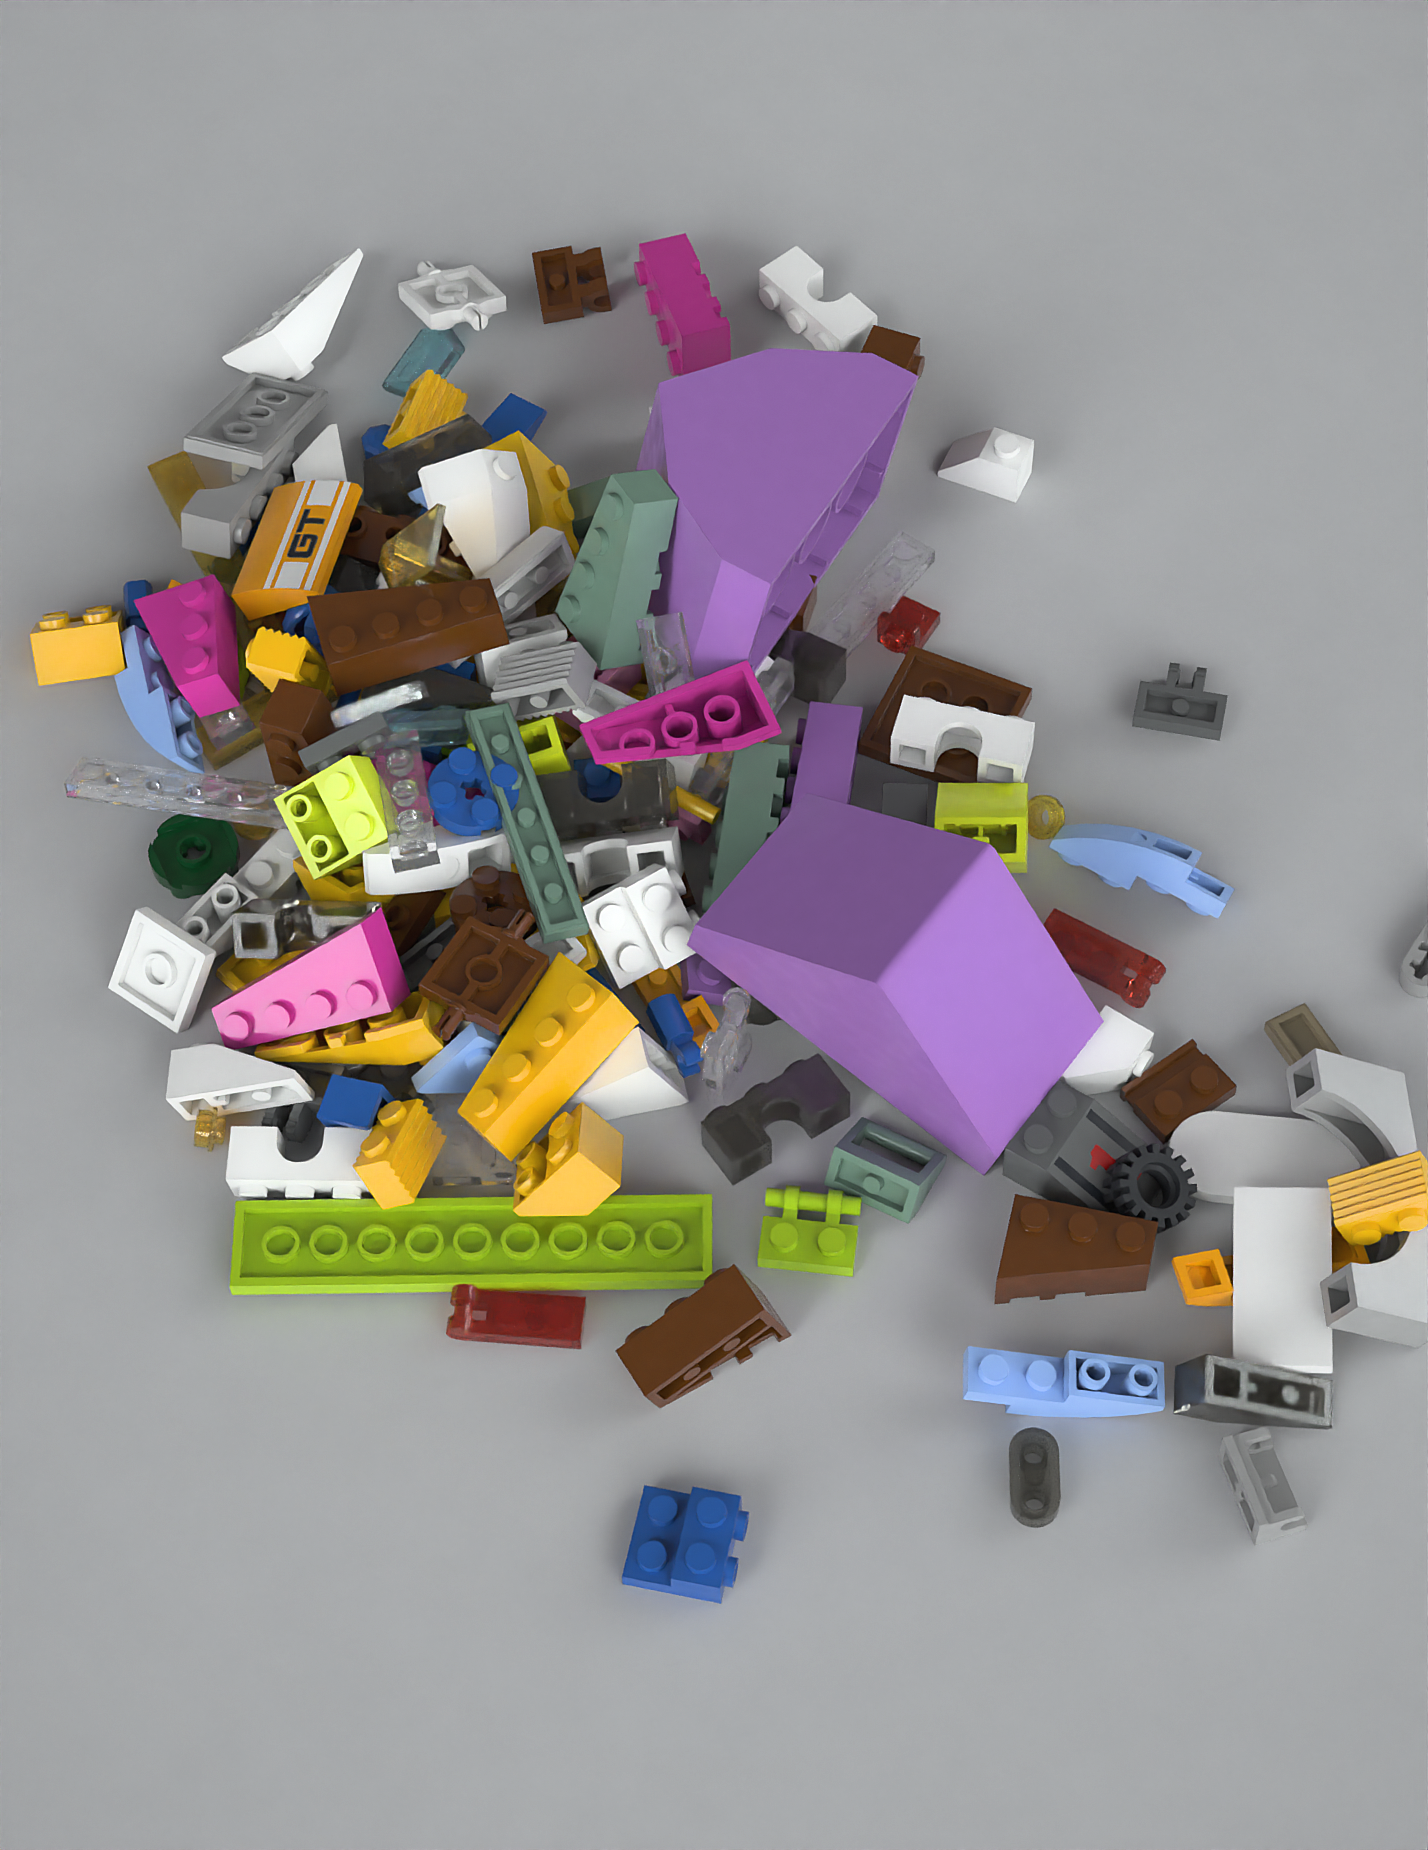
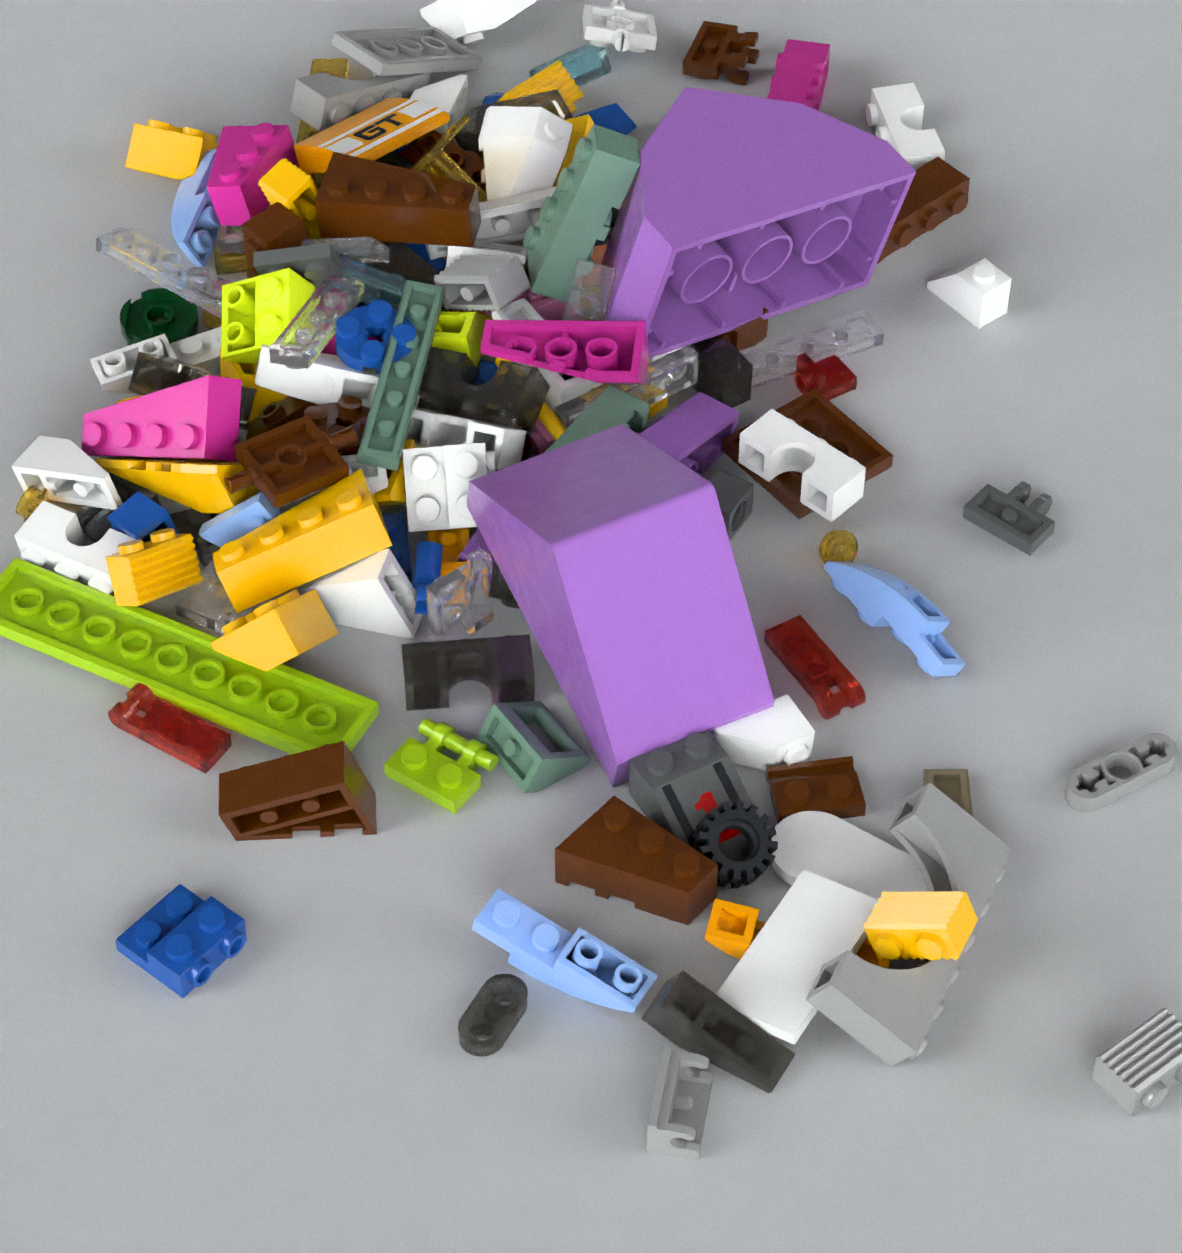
camera: 25 degrees right, 10 degrees down
white plate [108,906,217,1034] -> none
neon yellow slope [934,783,1028,873] -> none

